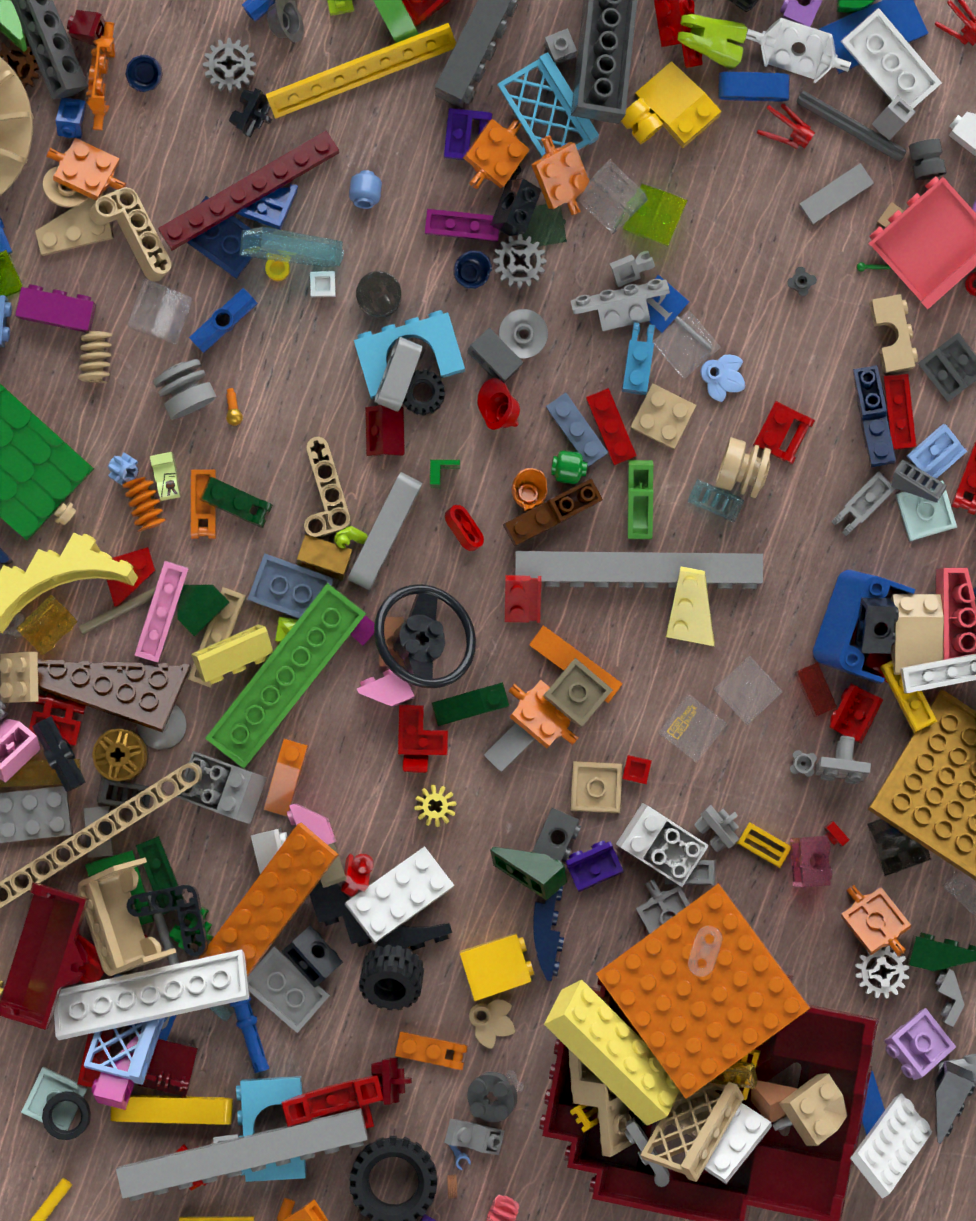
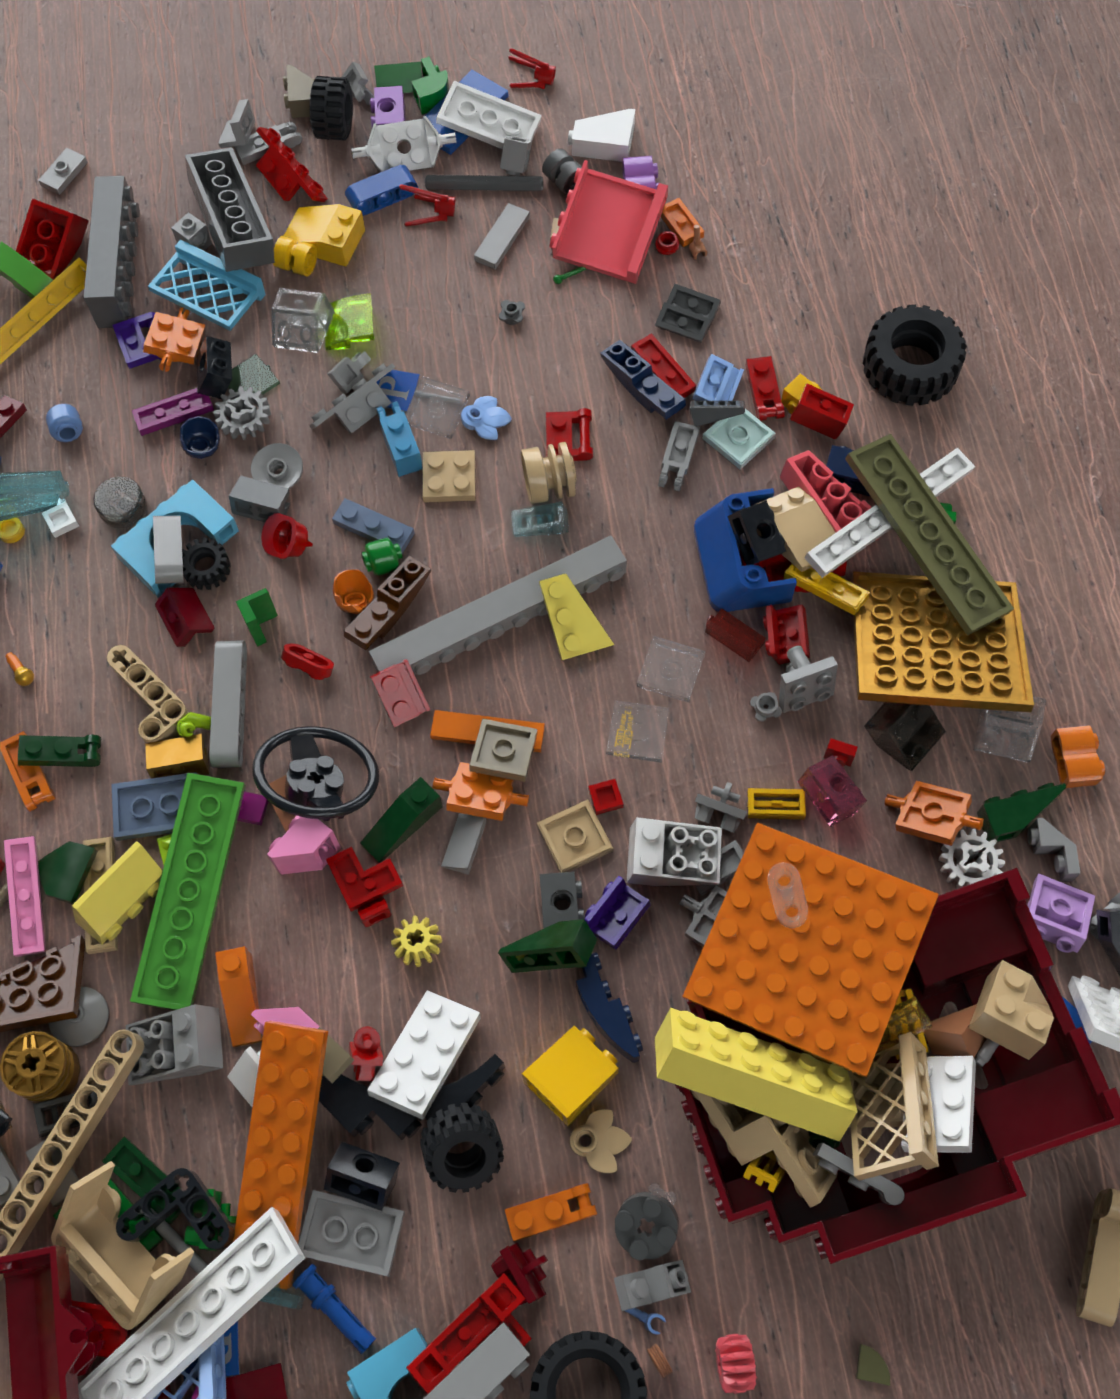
camera: 25 degrees left, 20 degrees down
orange plate [531,135,592,215] -> none
red plate [586,388,637,466] -> none
bright green slope [628,460,654,539] -> none
lime piece [677,14,747,70] -> none
tan arch [869,294,918,375] -> none

